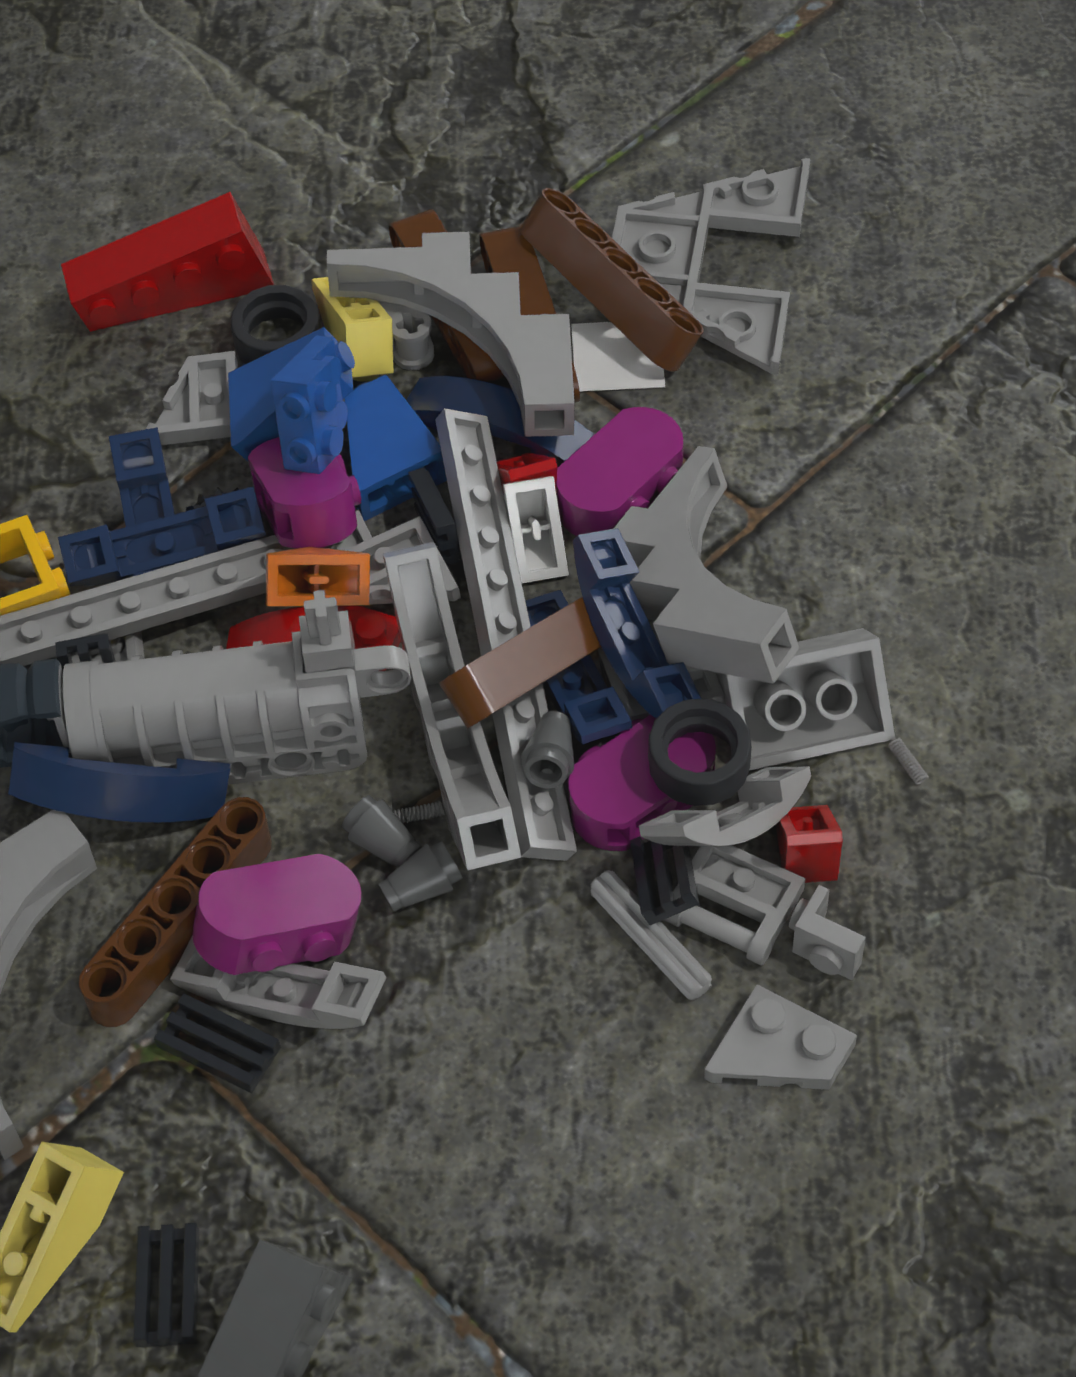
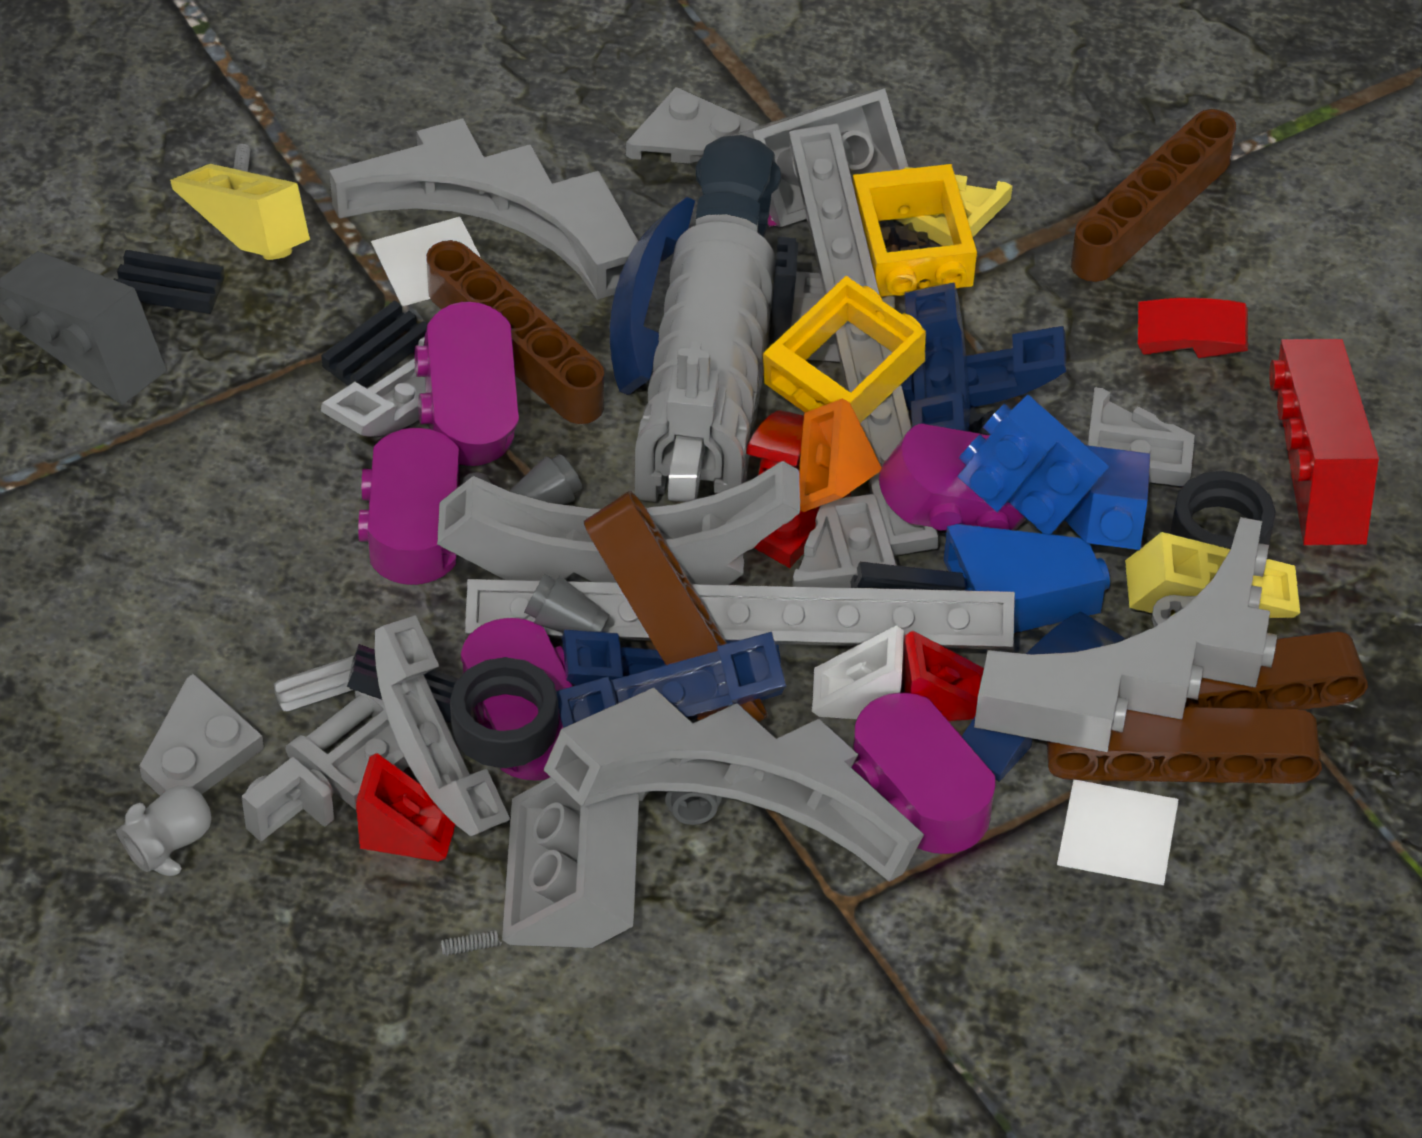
camera: 100 degrees right, 5 degrees down
reddish brown beam [520,188,704,371] -> none
light grey wing [612,158,811,375] -> none
none -> light grey animal [116,785,212,876]
none -> magenta brick [358,428,460,585]
none -> white sticker [371,217,481,307]
none -> yellow window [763,276,926,423]
none -> red slope [1138,298,1248,358]

